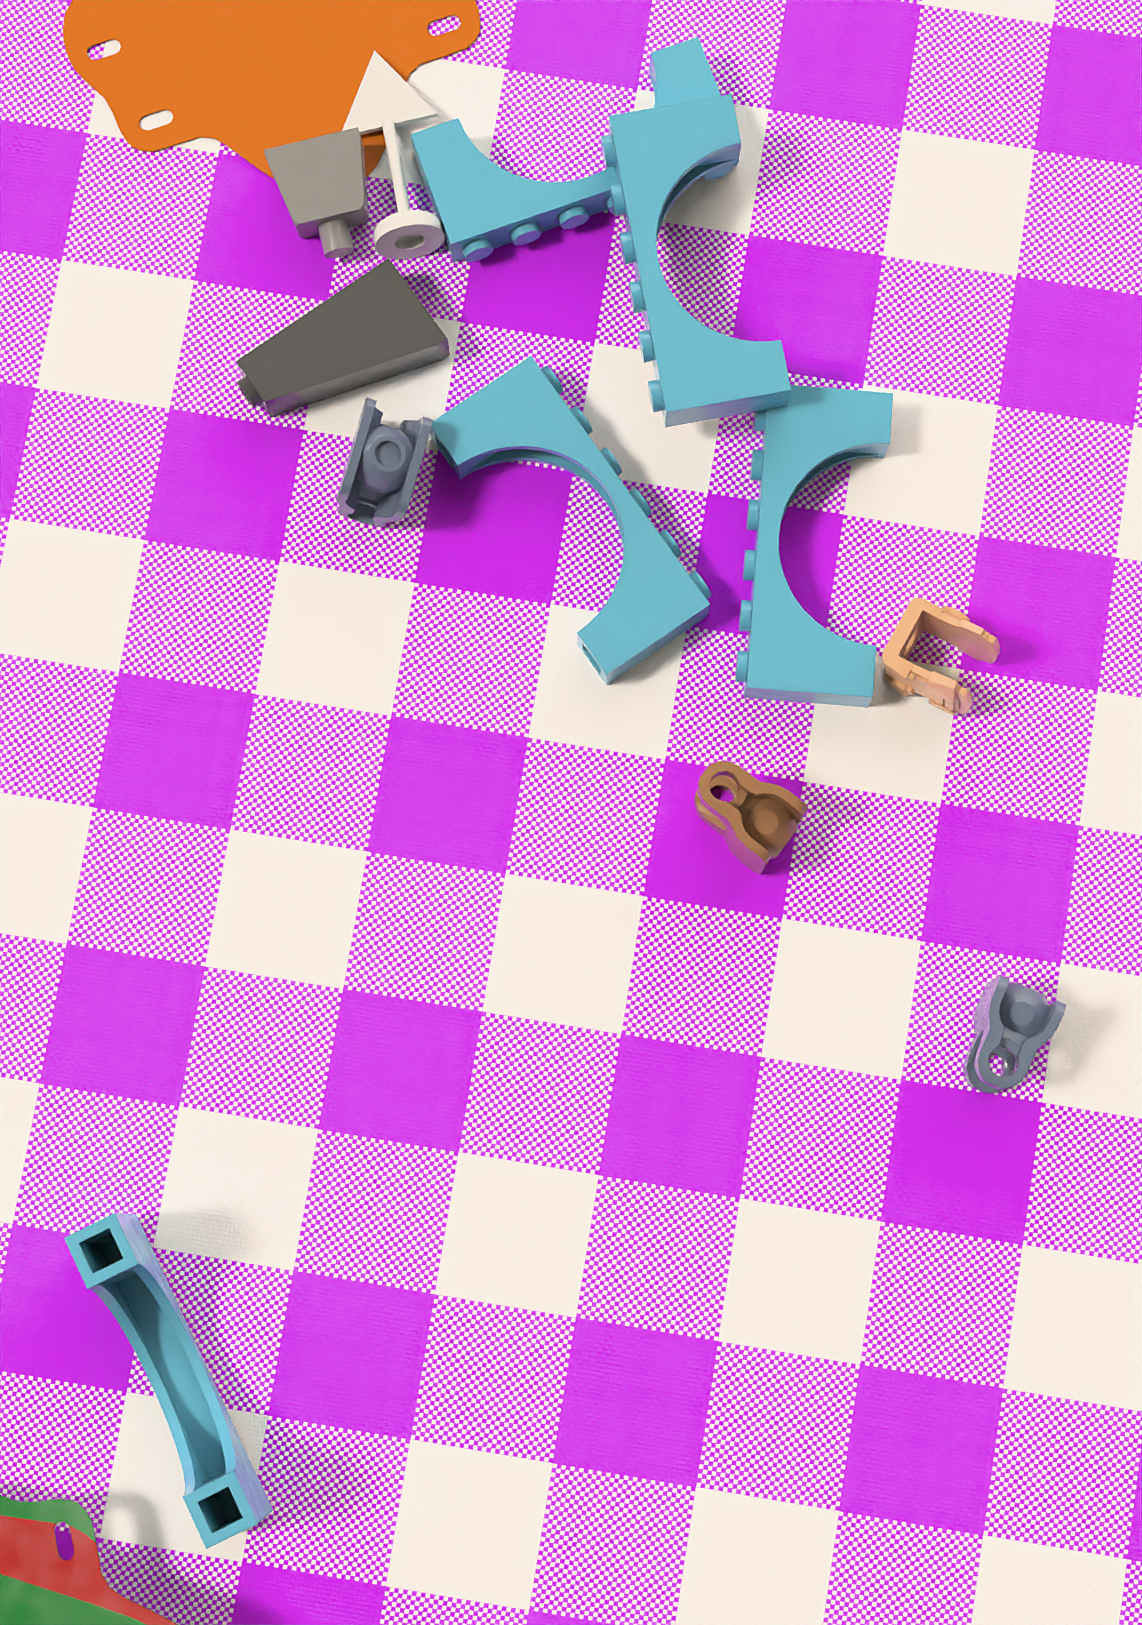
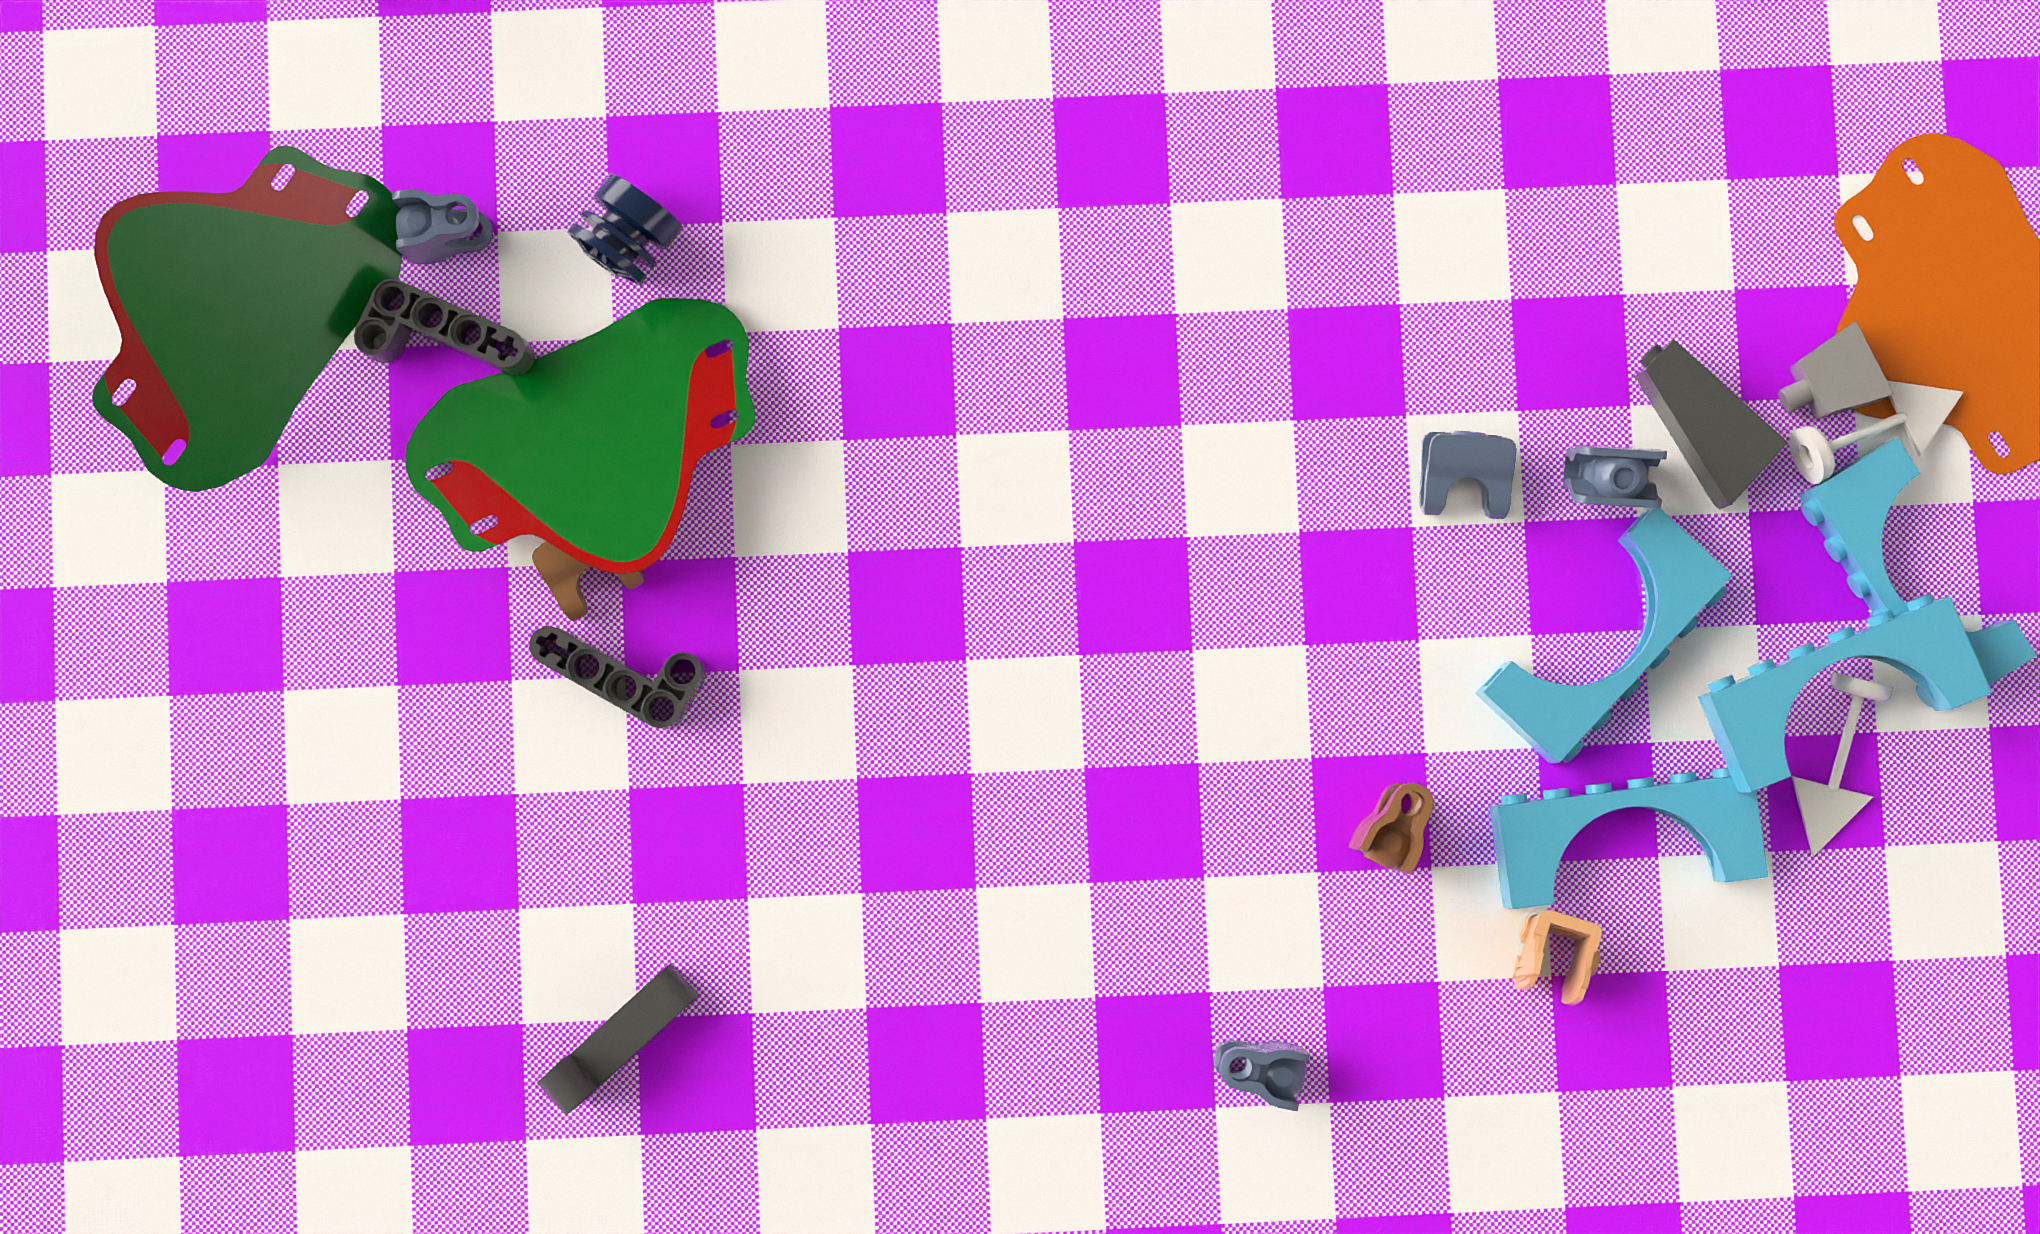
camera: 70 degrees right, 5 degrees up
medium azure arch [64,1213,273,1549] -> none
none -> sand blue piece [1419,431,1517,519]
none -> white piece [1791,672,1894,856]

